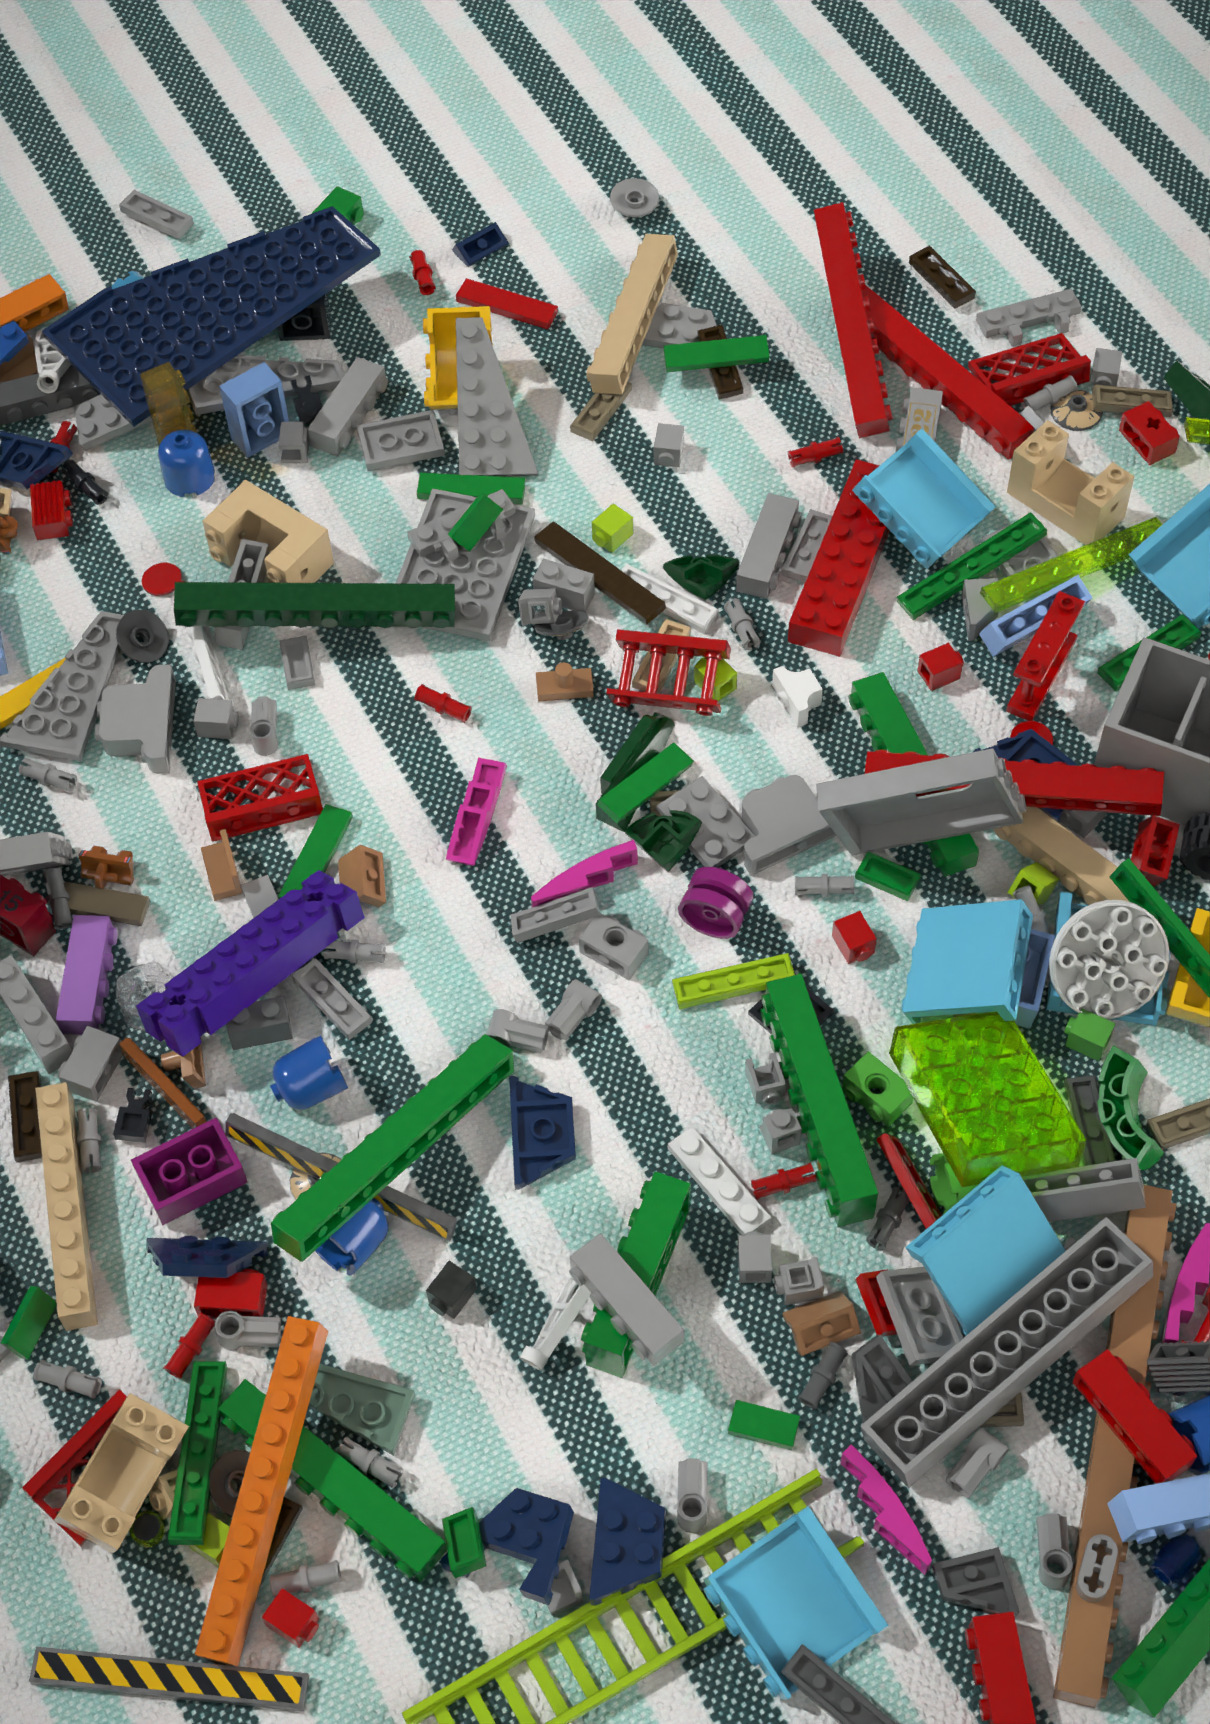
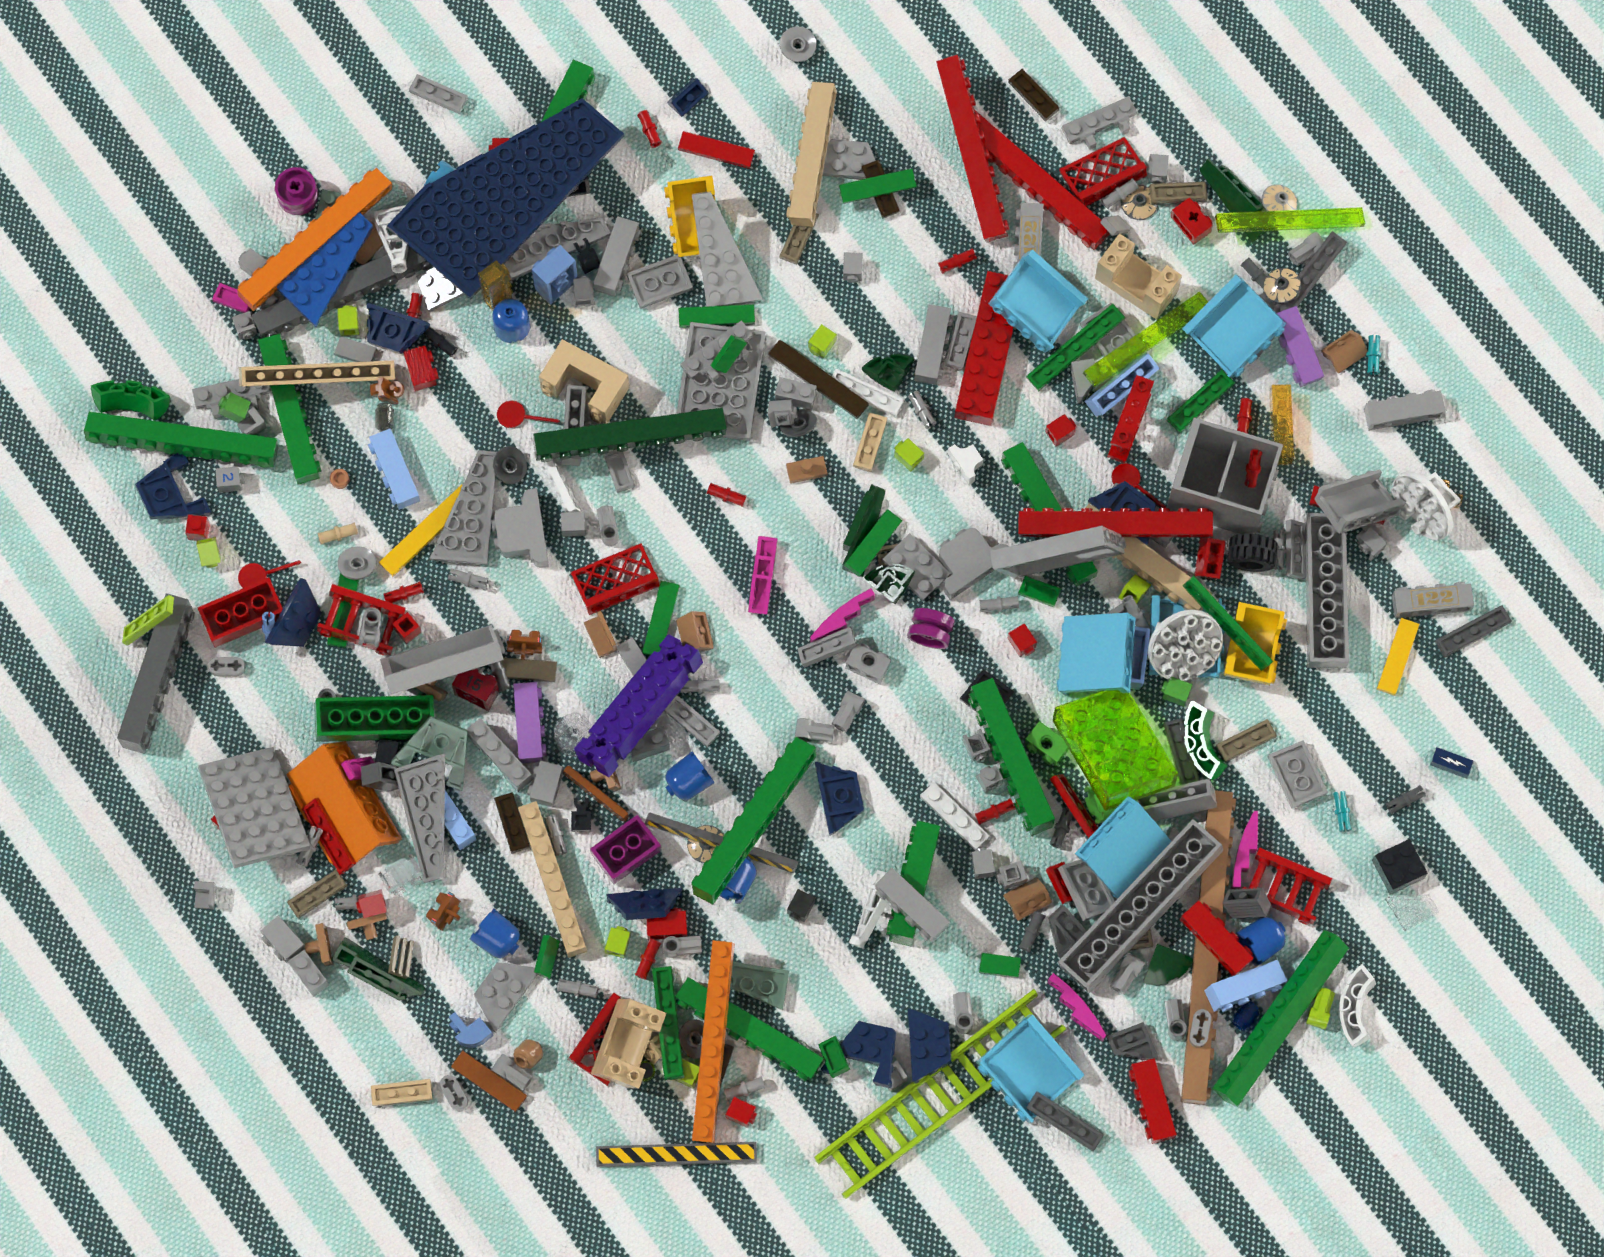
camera: 10 degrees left, 15 degrees up
light grey pin [336,1437,404,1488] -> none
red fence [606,629,731,716] -> none
lime tile [672,953,795,1010] -> none
none -> lime brick [604,926,631,959]
none -> dark green brick [1143,944,1194,986]

